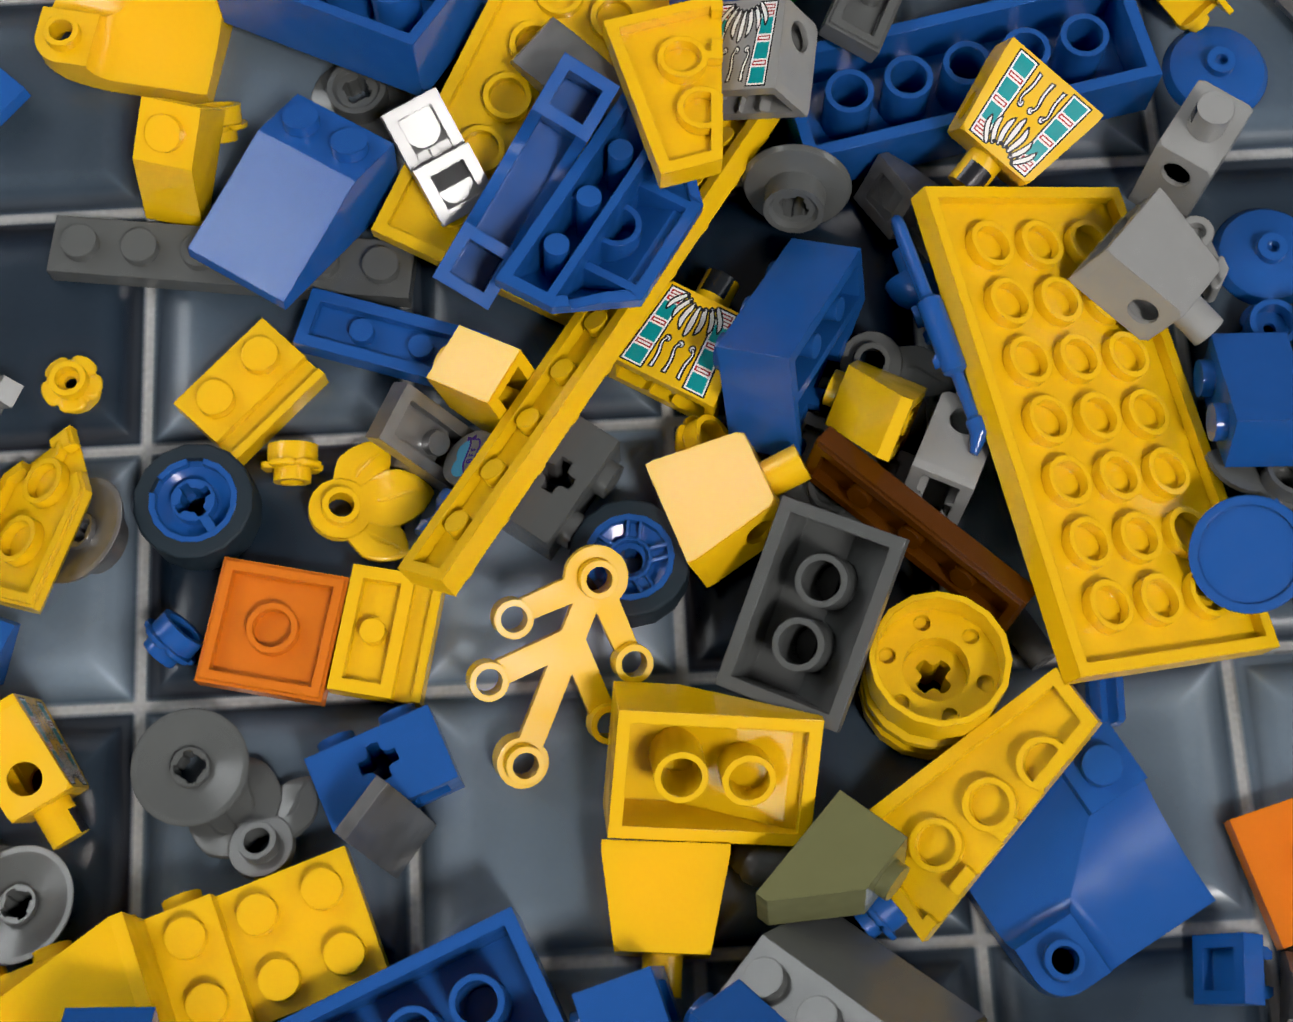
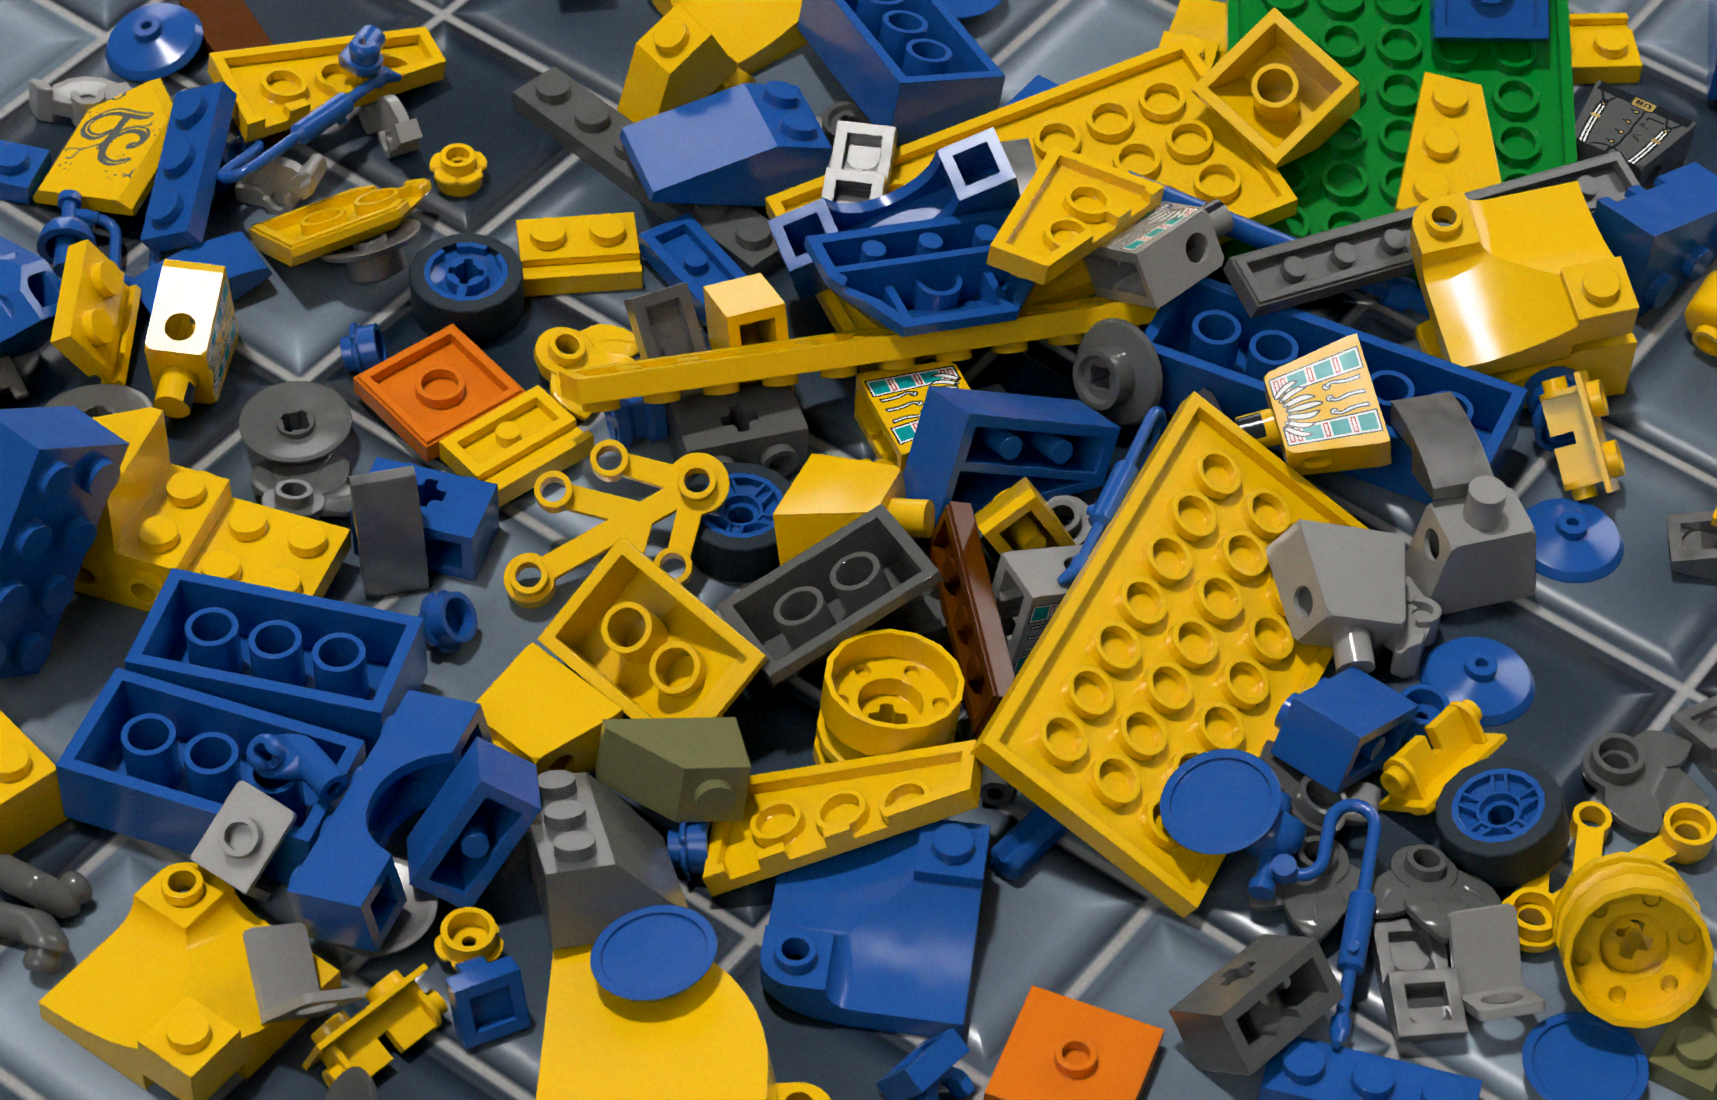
camera: 35 degrees right, 25 degrees down
yellow plate [261,440,324,486] -> none
none -> blue plate [418,590,477,653]
none -> flat silver slope [1391,392,1494,500]

